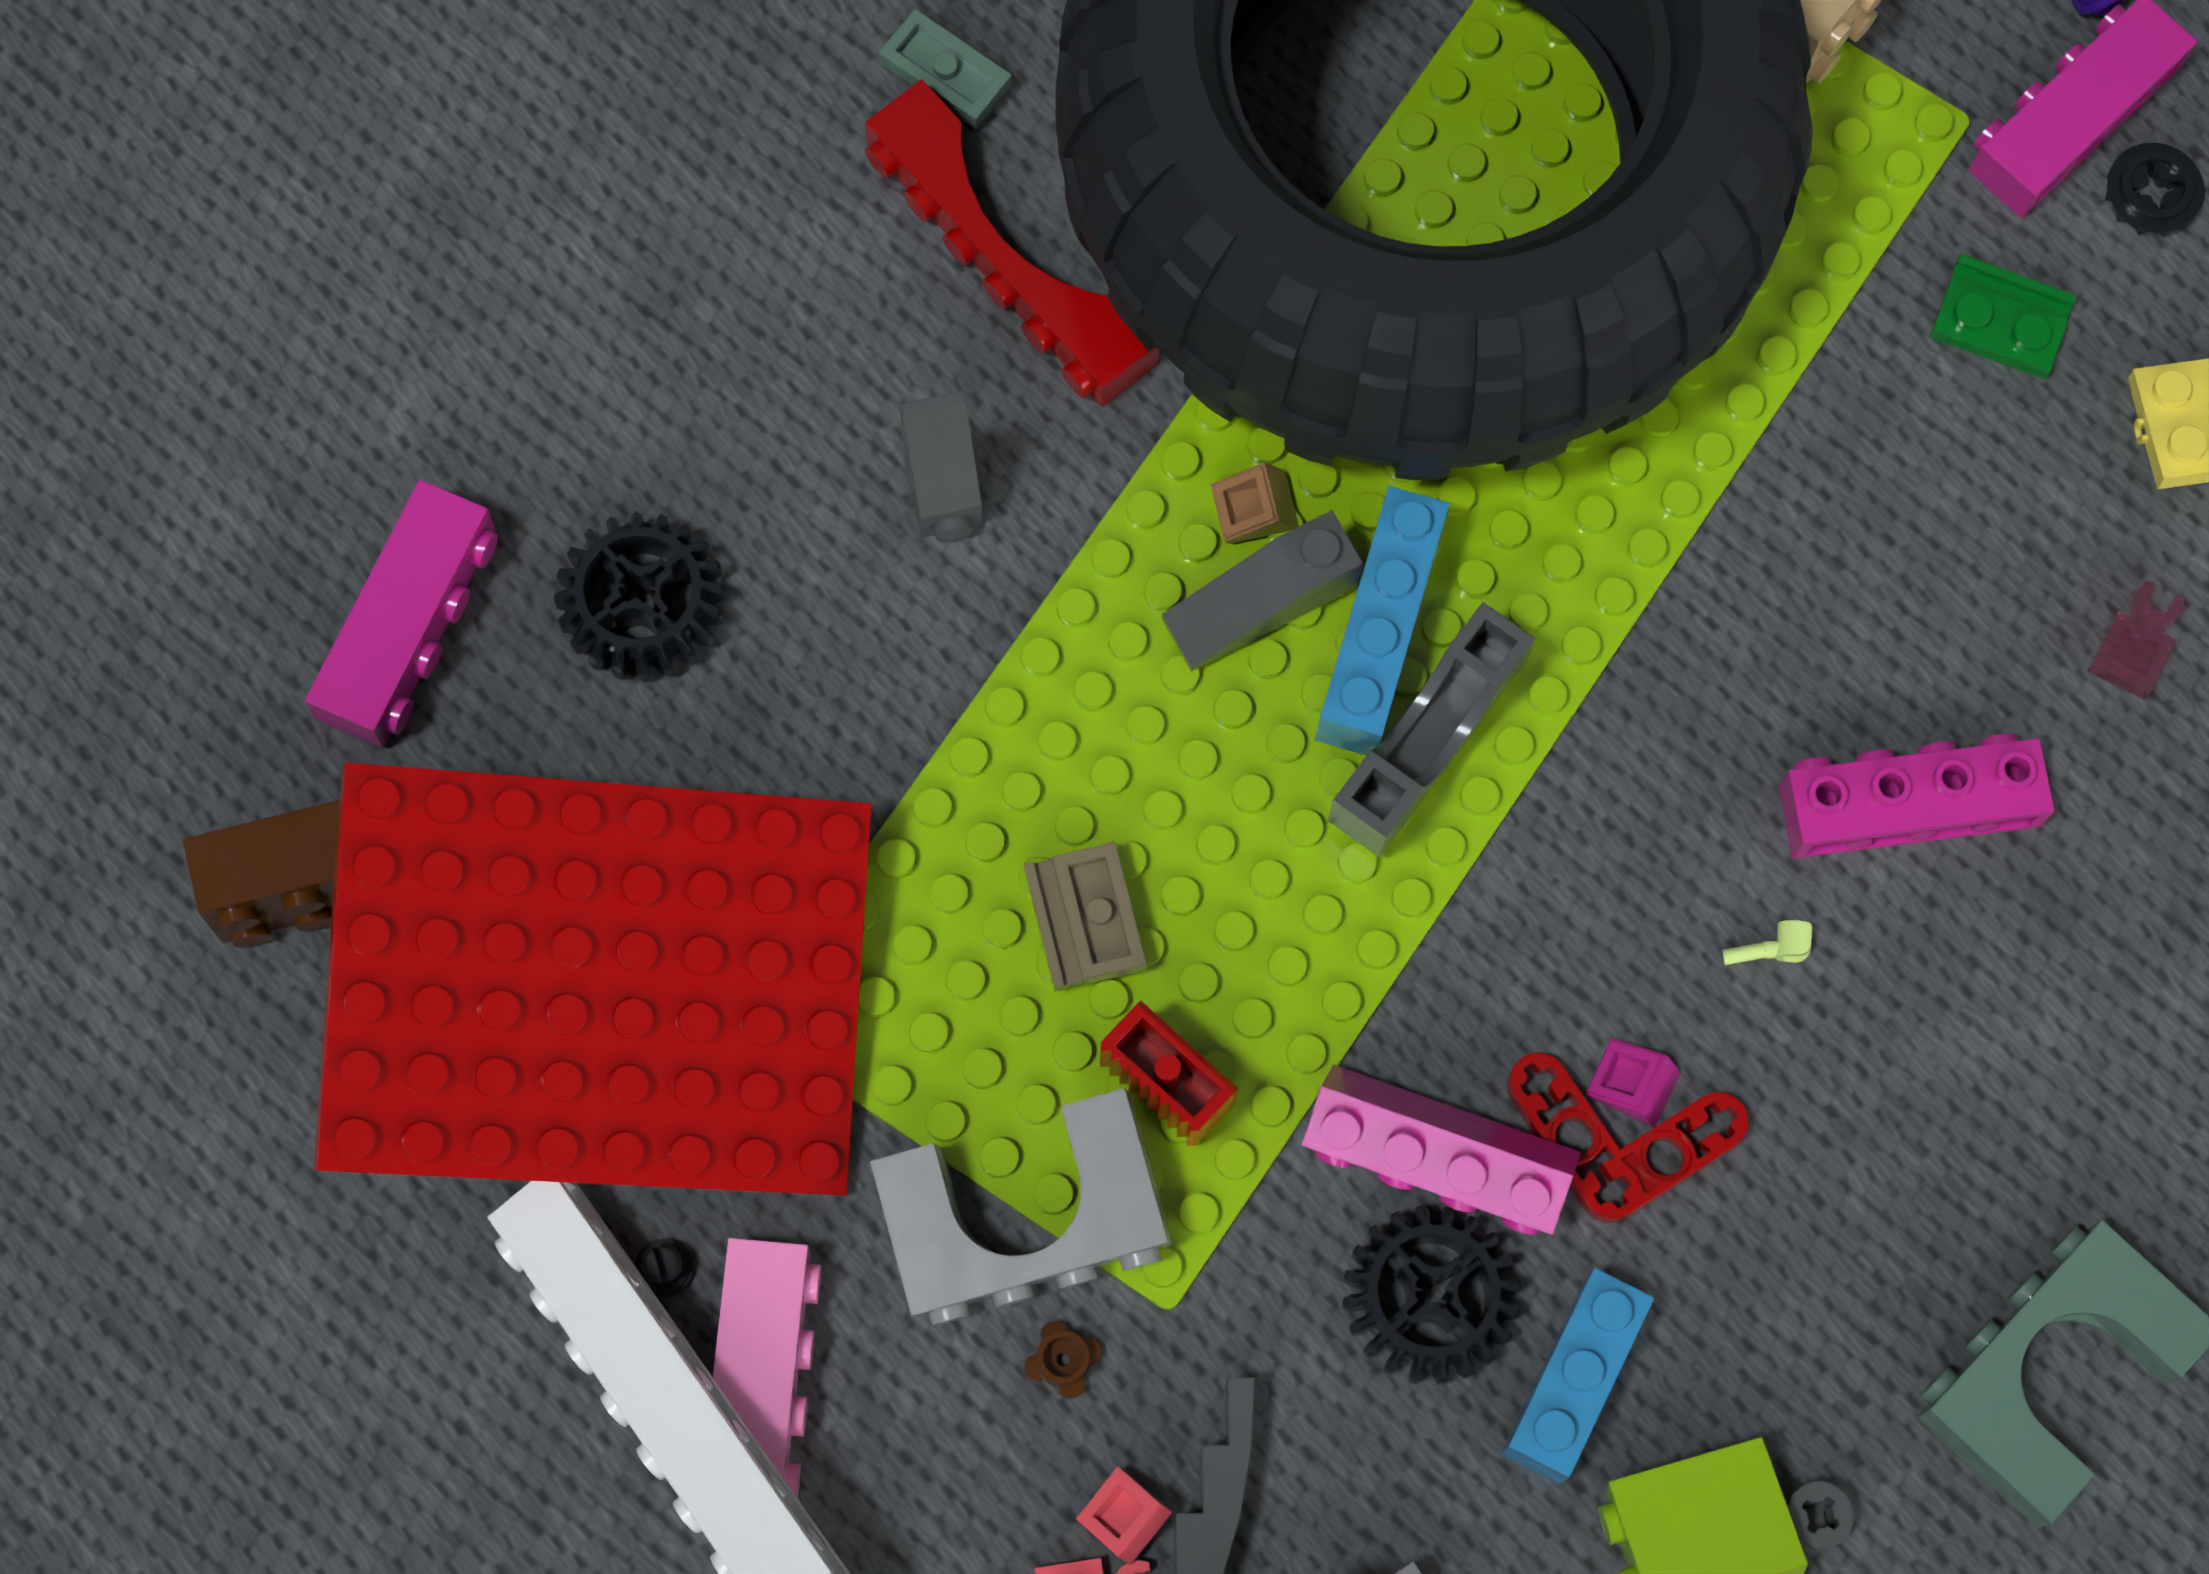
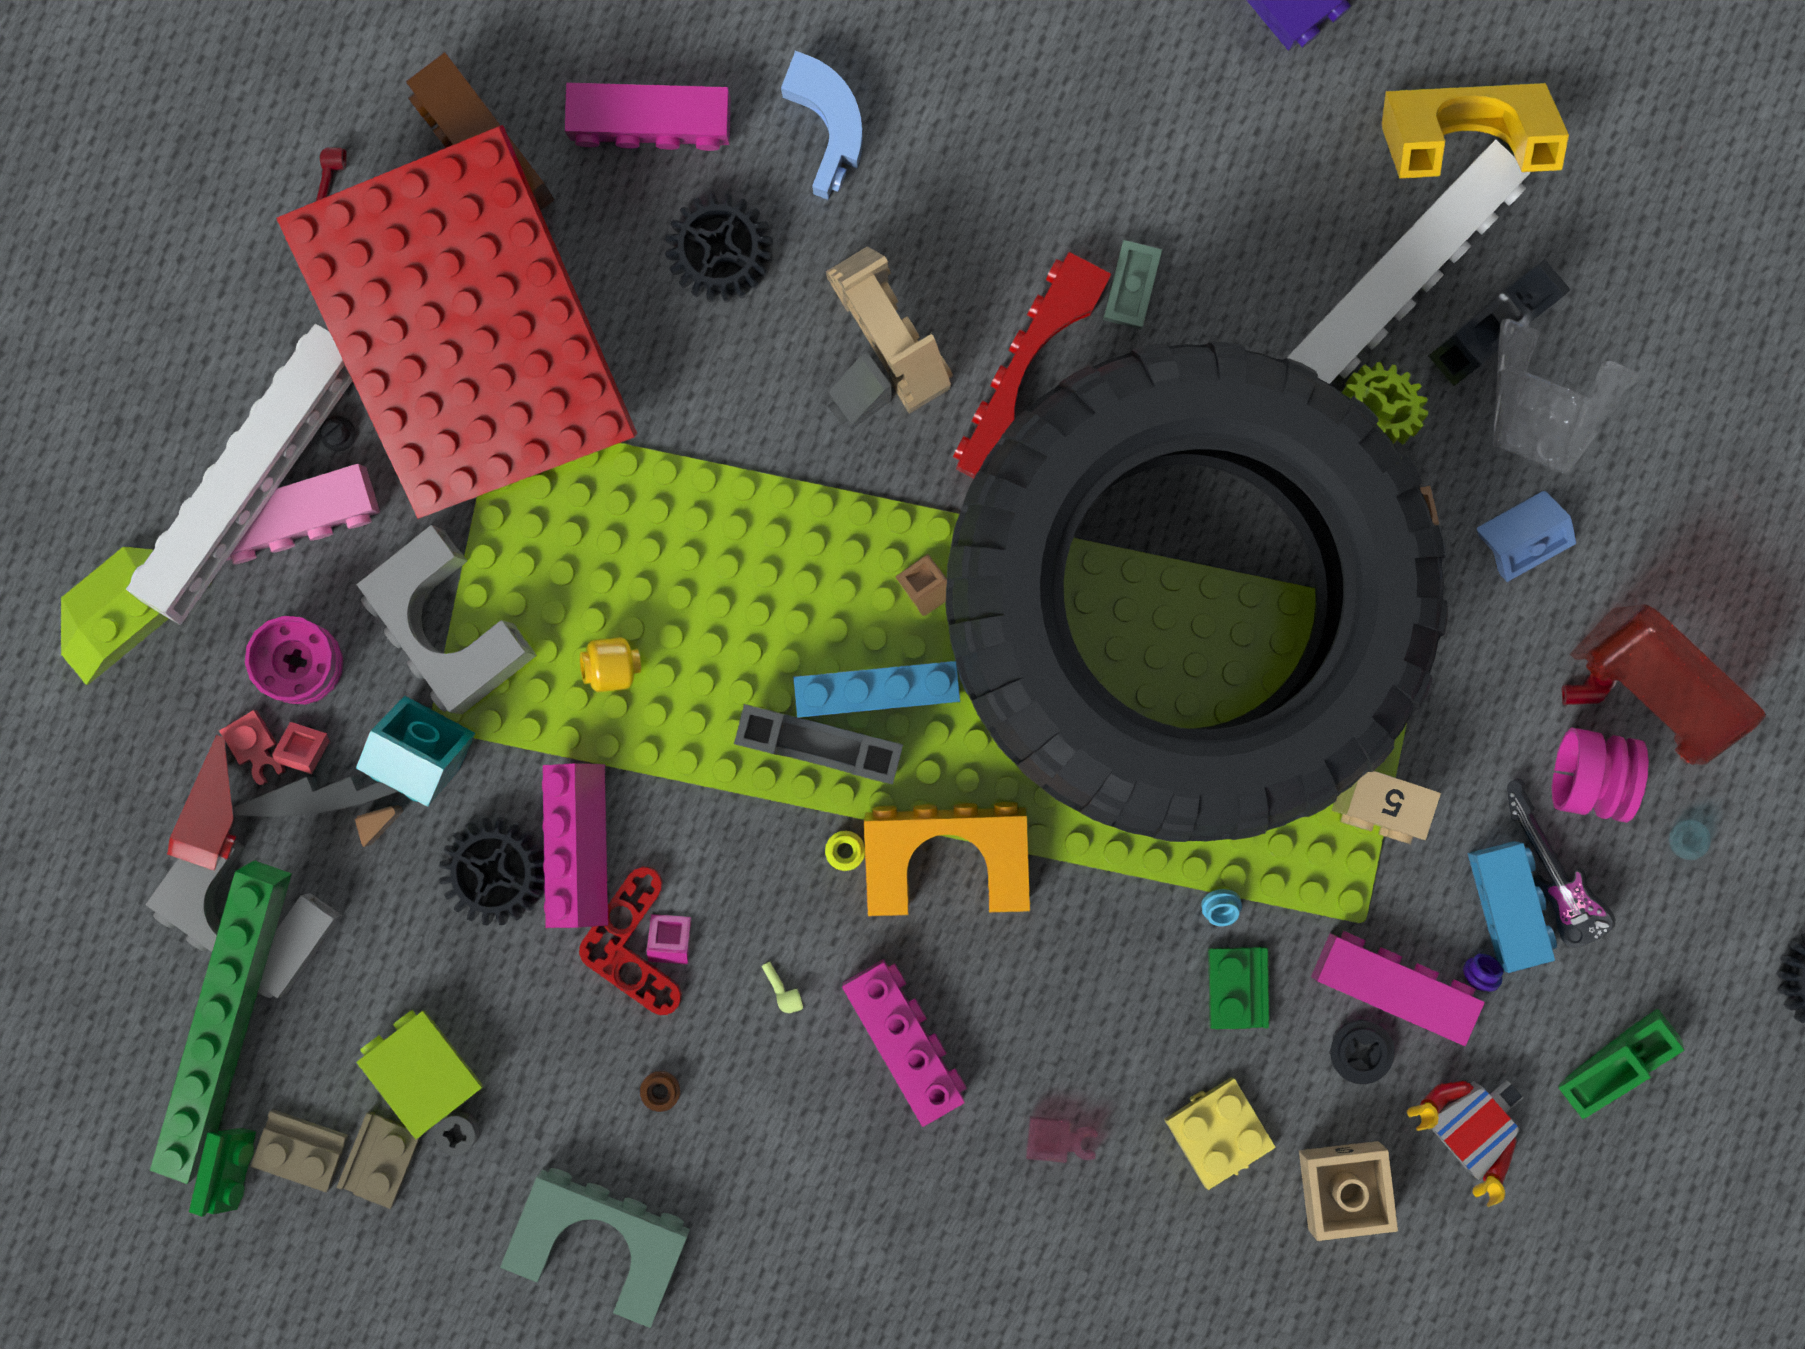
camera: 70 degrees right, 15 degrees up
dark tan plate [1024,842,1147,992] -> none
reddish brown plate [1024,1321,1102,1399] -> none
red brick [1099,1001,1239,1146] -> none
dark grey slope [1162,510,1363,672] -> none
dark azure brick [1500,1267,1654,1485] -> none
none -> dark pink wheel [245,616,343,705]
none -> dark red hand [316,147,347,201]
none -> medium nougat slope [355,805,403,847]
none -> teal brick [356,695,475,807]
none -> yellow head [580,637,641,692]
none -> reddish brown plate [640,1071,680,1112]
none -> light blue arch [781,51,863,200]
none -> neon yellow plate [825,831,865,871]
none -> tan wedge [826,246,953,414]
none -> light orange arch [864,802,1030,916]
none -> medium azure plate [1201,889,1242,926]

